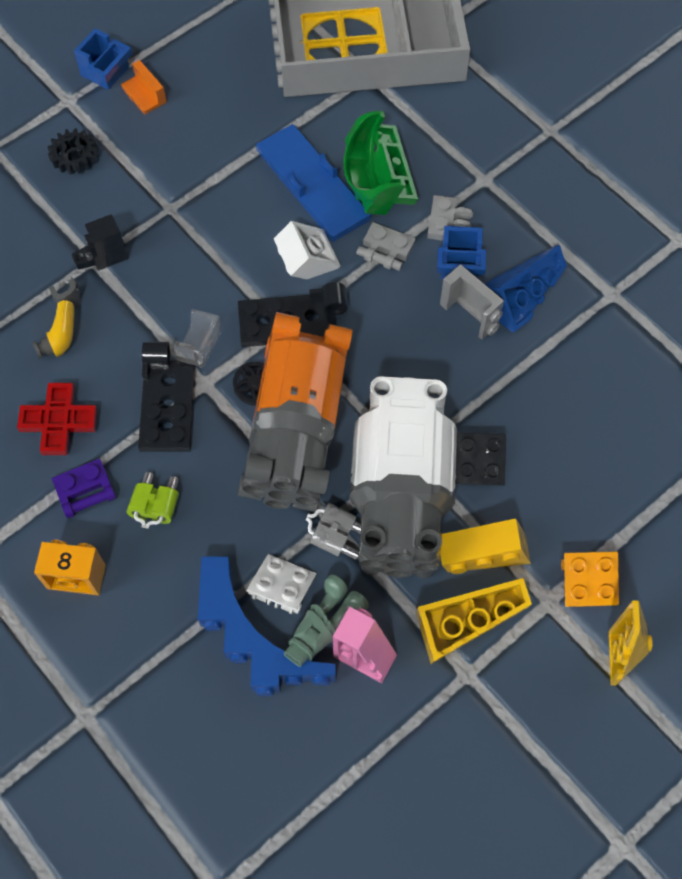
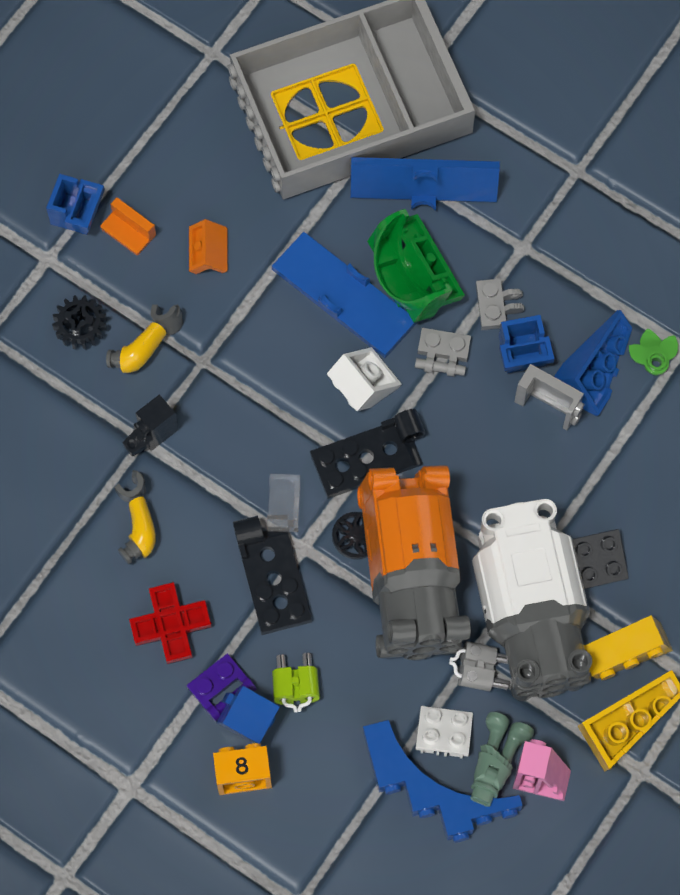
camera: 15 degrees left, 5 degrees up
none -> piece [106,304,183,373]
none -> orange panel [189,219,228,274]
none -> blue plate [216,686,280,744]
none -> blue piece [350,157,500,210]
none -> bright green plate [629,329,678,375]

